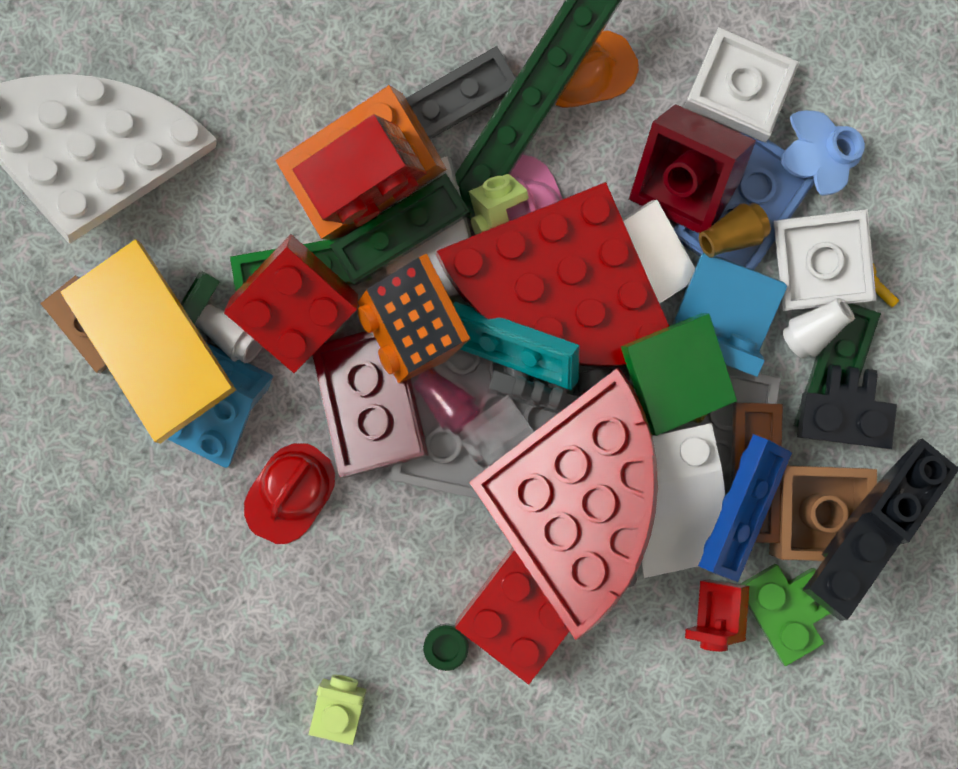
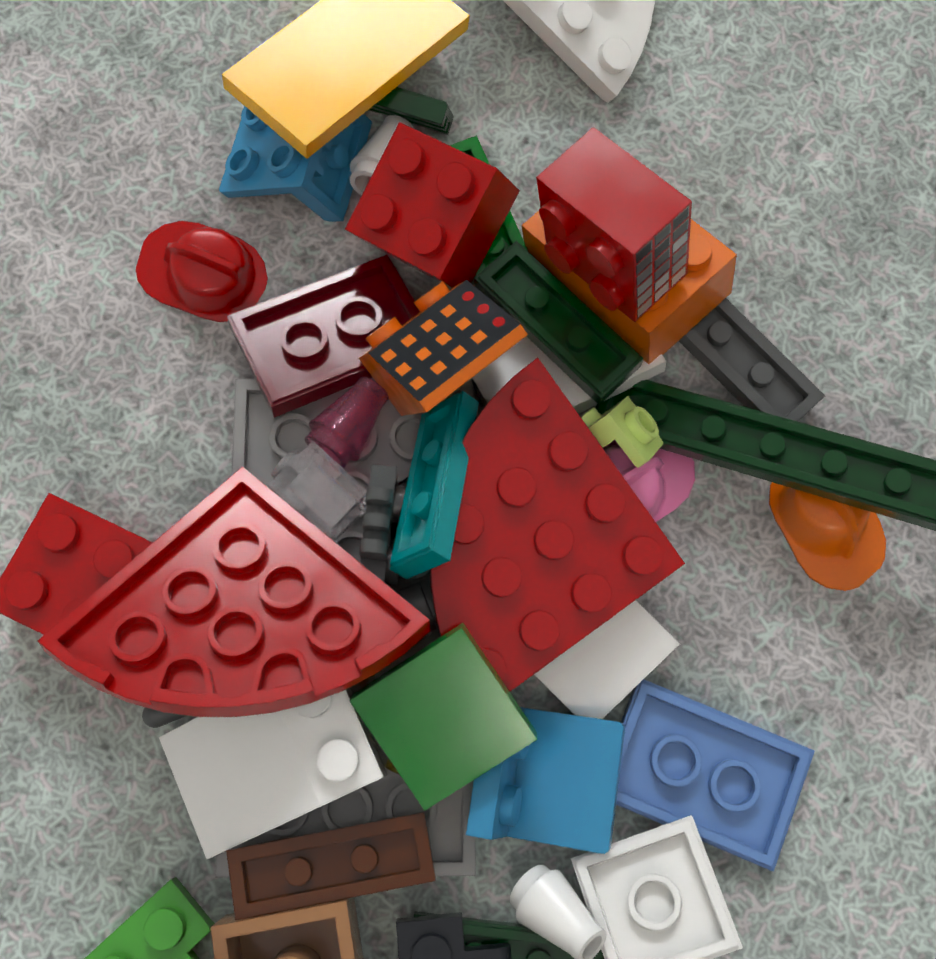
camera: 75 degrees right, 10 degrees down
dark green tile [423,623,469,671] -> none
dark red slope [628,104,756,234] -> none
white tile [684,27,800,143] -> none
red bracket [685,579,750,652] -> none
blue plate [698,434,792,582] -> none
pearl gold cone [699,203,771,258] -> none
light blue plate [781,110,865,196] -> none

